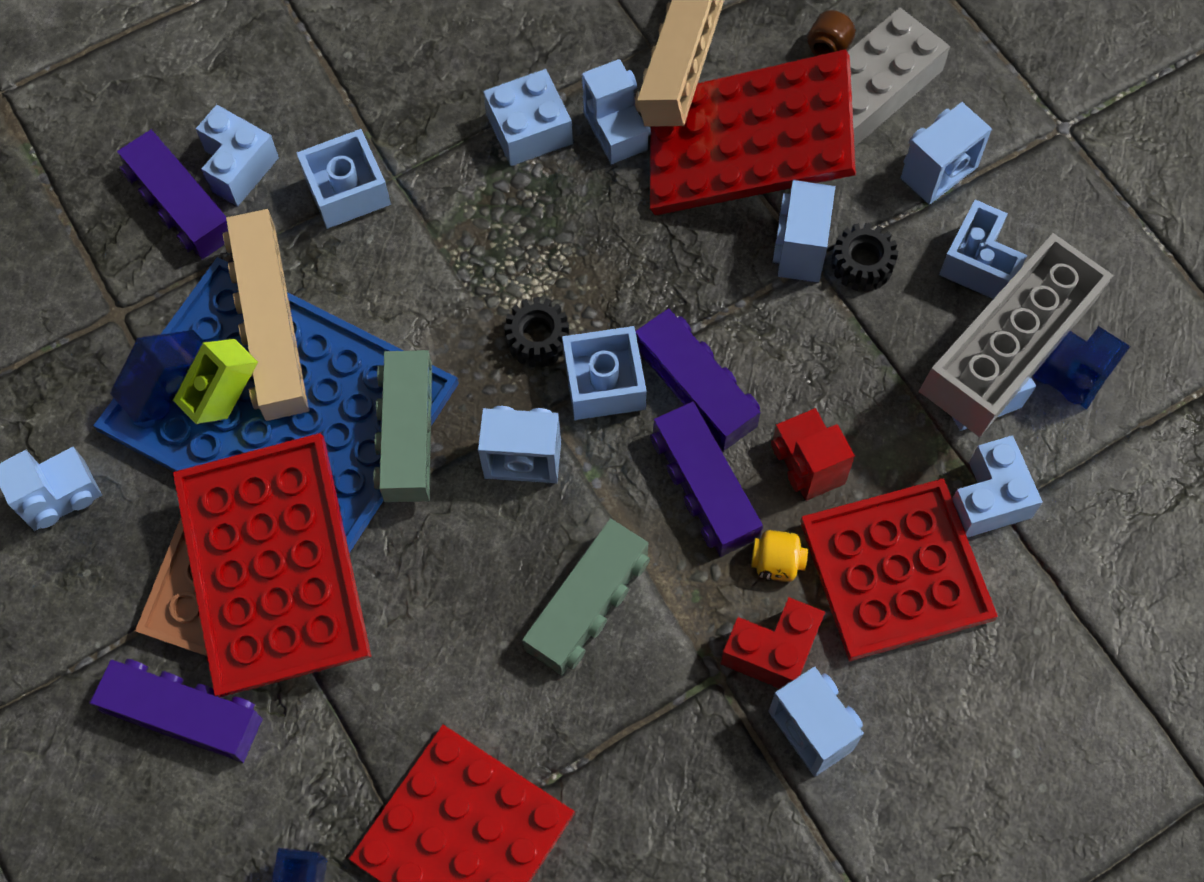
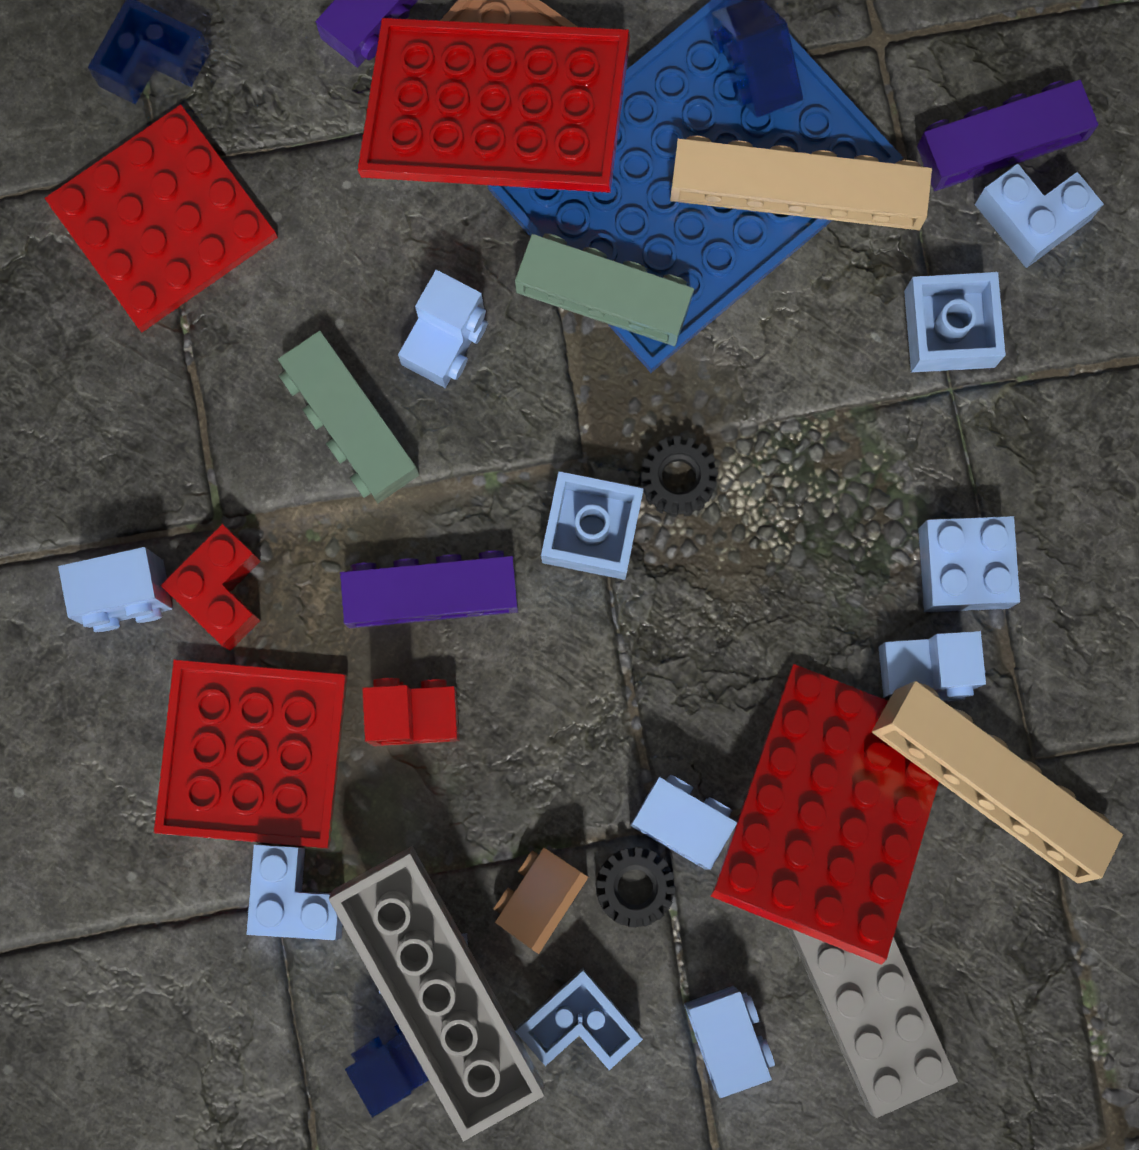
camera: 110 degrees right, 15 degrees up
lime brick [173,339,258,424] -> none
light blue brick [478,406,561,483] -> none
dark purple brick [635,308,760,451] -> none
yellow head [751,530,808,582] -> none
reddish brown head [807,10,856,56] -> none
none -> light blue brick [398,270,488,388]
none -> medium nougat slope [494,848,588,954]

